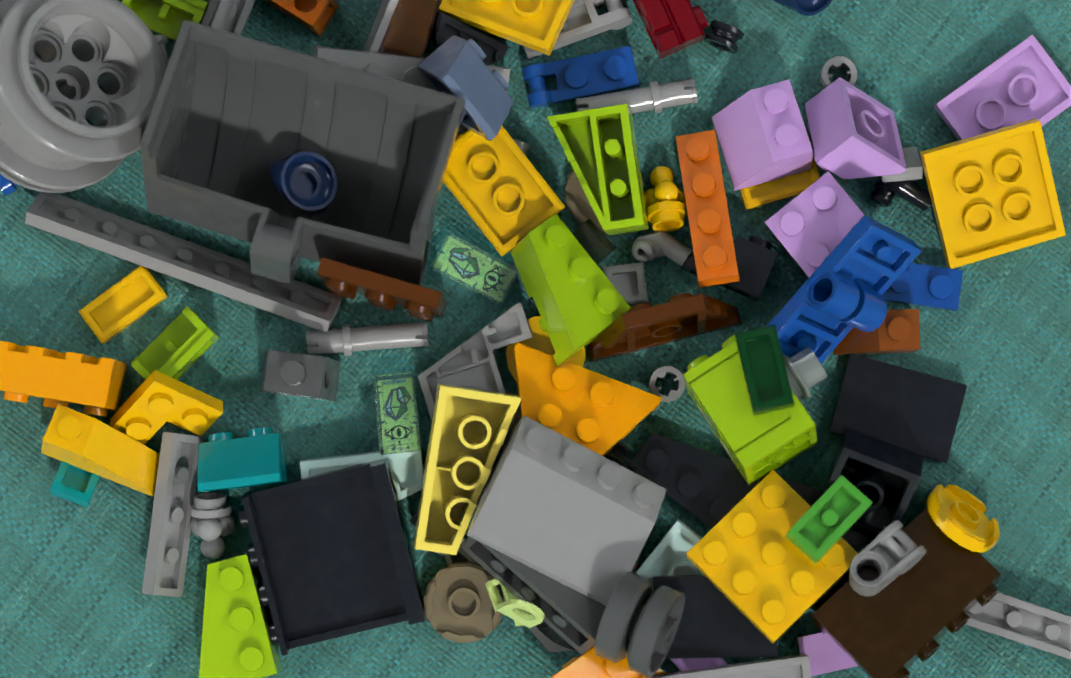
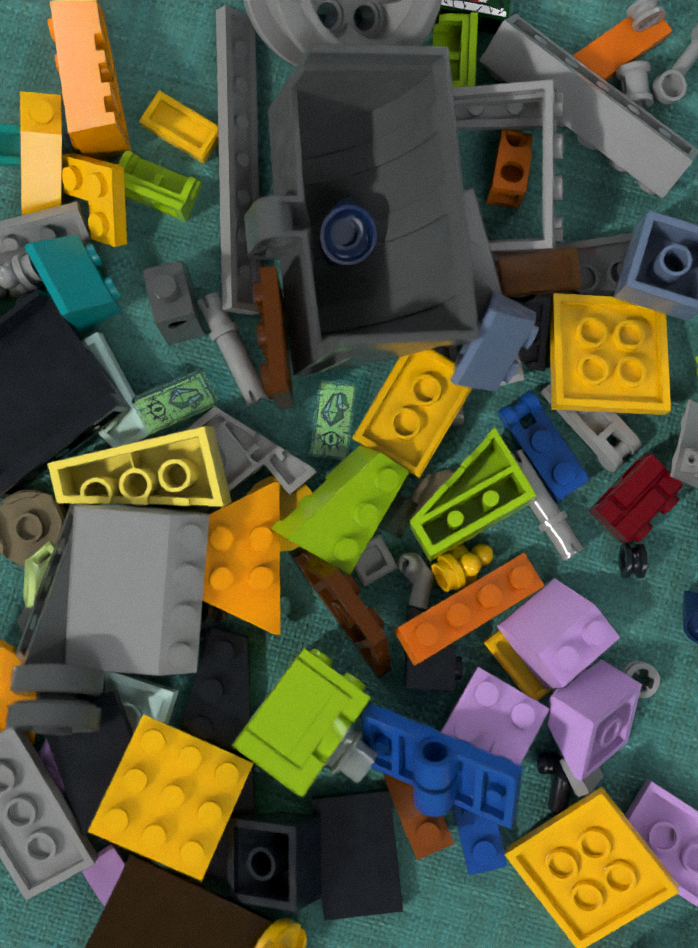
camera: 65 degrees right, 0 degrees up
light grey bush [648,366,685,403] -> none
dark green tile [735,325,795,416] -> none
bright green plate [785,475,873,564] -> none
light grey piece [849,520,927,597] -> none

